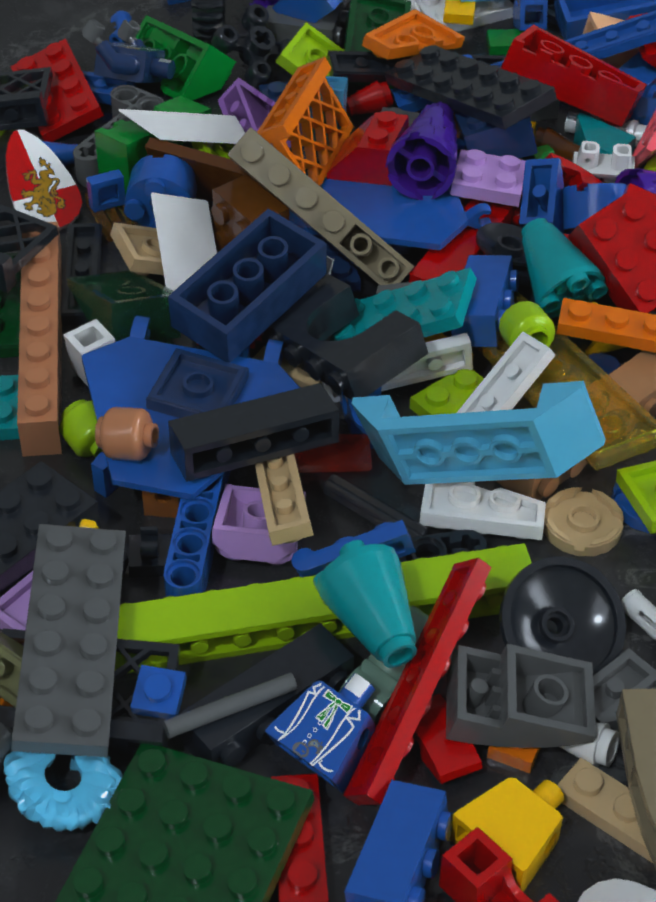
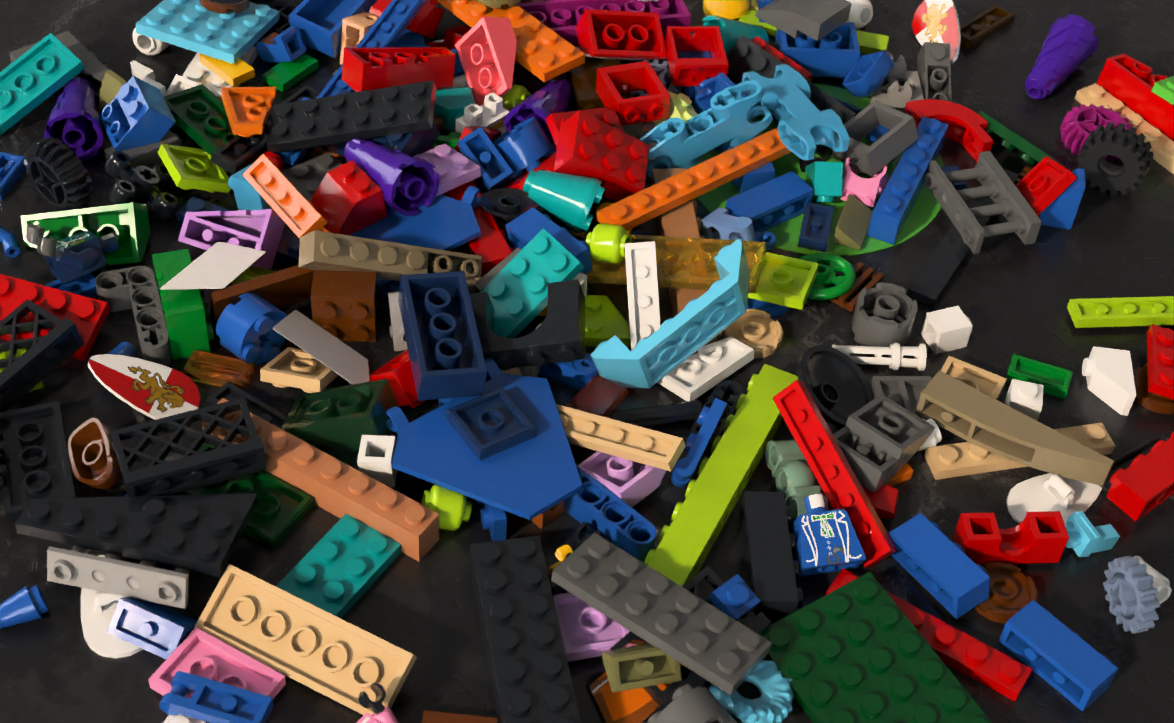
camera: 55 degrees left, 0 degrees up
blue plate [86,169,125,213] -> none
nougat head [95,407,159,461] -> none
dark grey bar [163,672,297,739] -> none
black brick [168,383,339,482] -> none
teal cone [313,540,417,668] -> none
yellow torso [450,778,564,892] -> none

